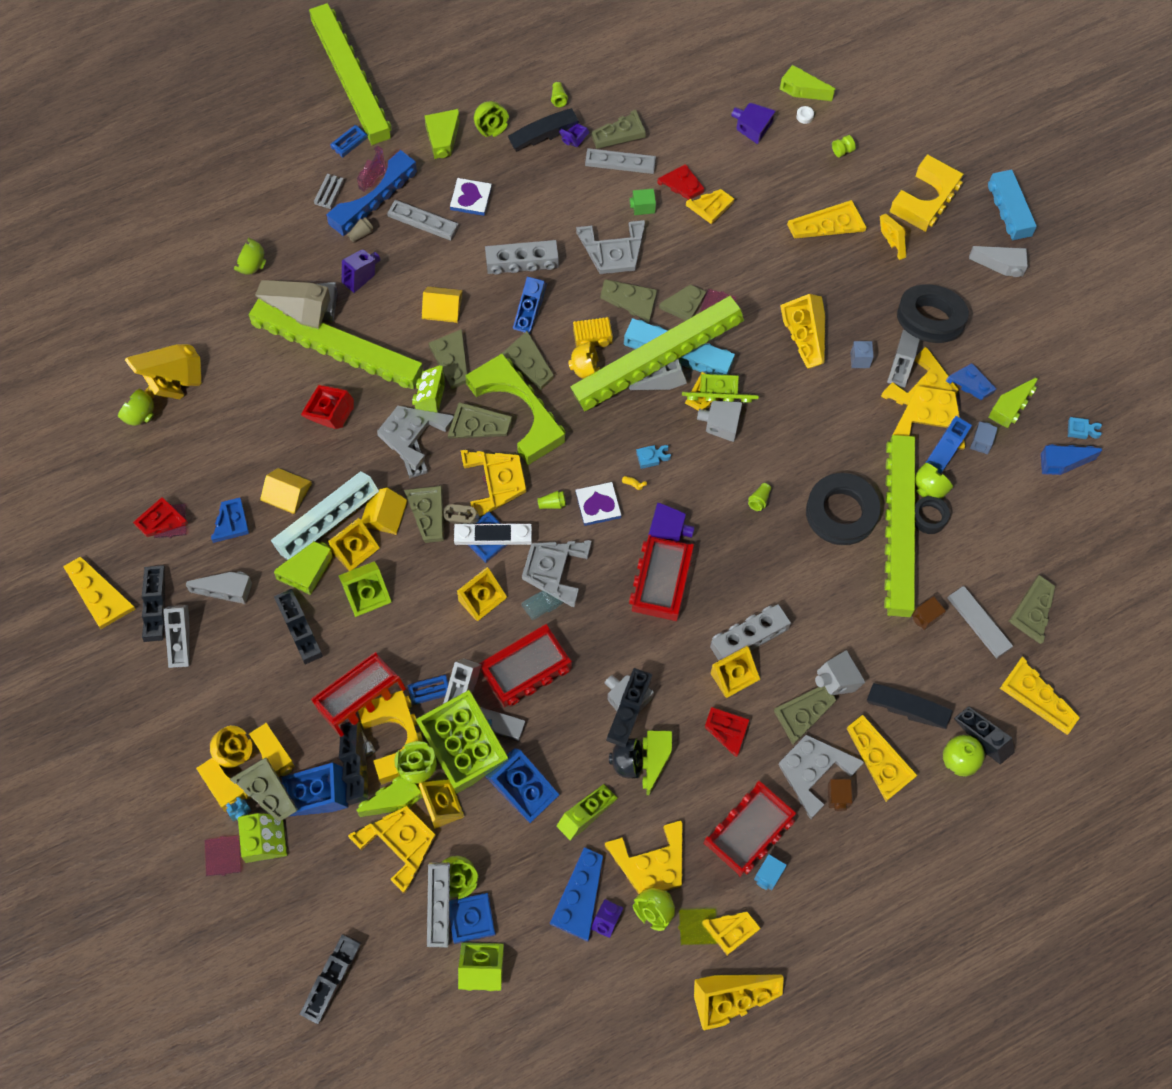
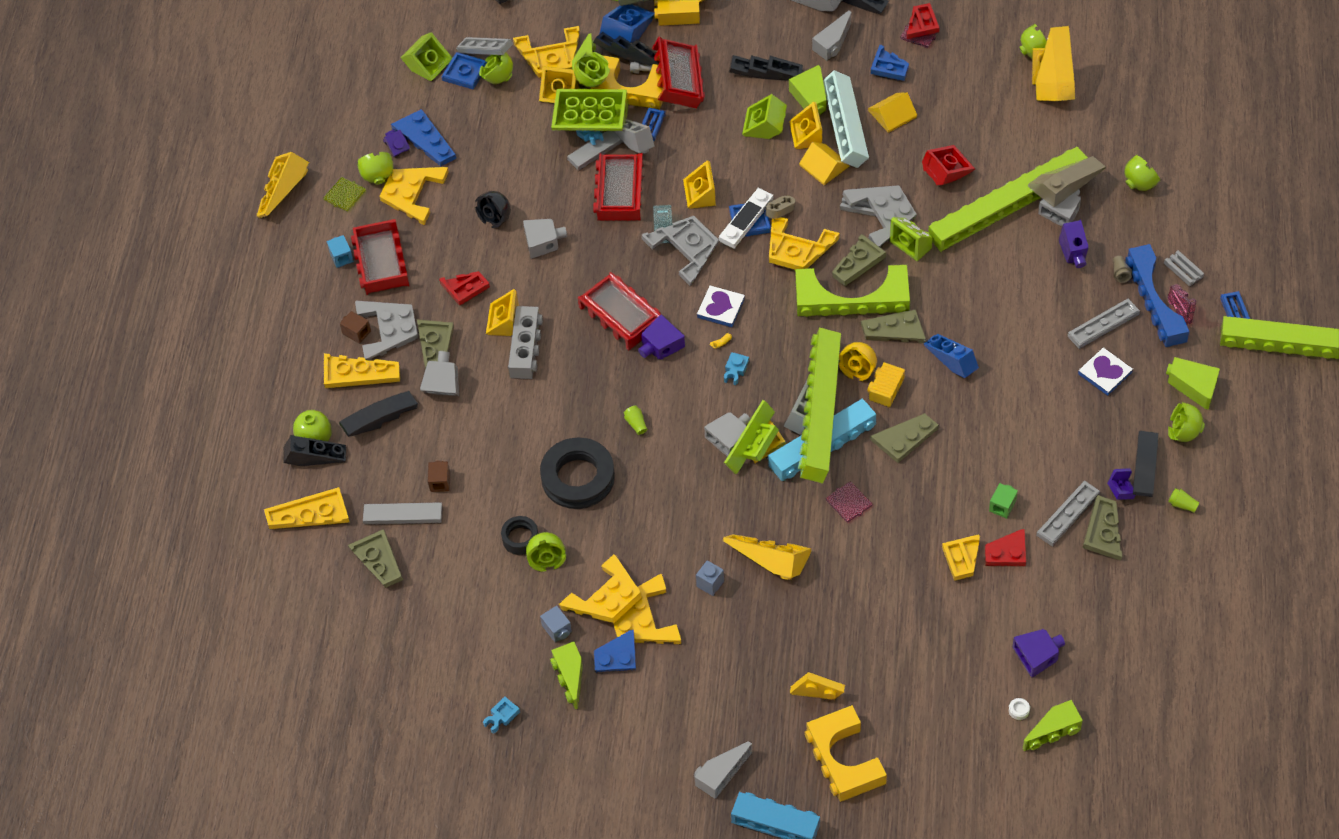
camera: 130 degrees right, 10 degrees down
olive wing [404,486,444,543] -> none
yellow slope [422,287,463,323] -> none
olive wing [428,330,467,390] -> none
light grey brick [485,240,558,274] -> none
blue slope [485,748,559,823] -> none
lime cone [538,491,566,509] -> none
lime slope [557,784,618,841] -> none
light grey wing [576,220,645,274] -> none
black slope [606,668,653,748] -> none
lime slope [643,731,672,795] -> none
olive wing [659,285,706,321] -> none
yellow wing [702,912,761,956] -> none
yellow wing [787,200,866,238] -> none
lime wheel [832,135,856,157] -> none
lime brick [884,435,915,617] -> none
light grey slope [887,330,920,388] -> none
black tyre [897,284,969,343] -> none
blue slope [925,416,972,474] -> none
blue slope [1041,444,1102,475] -> none

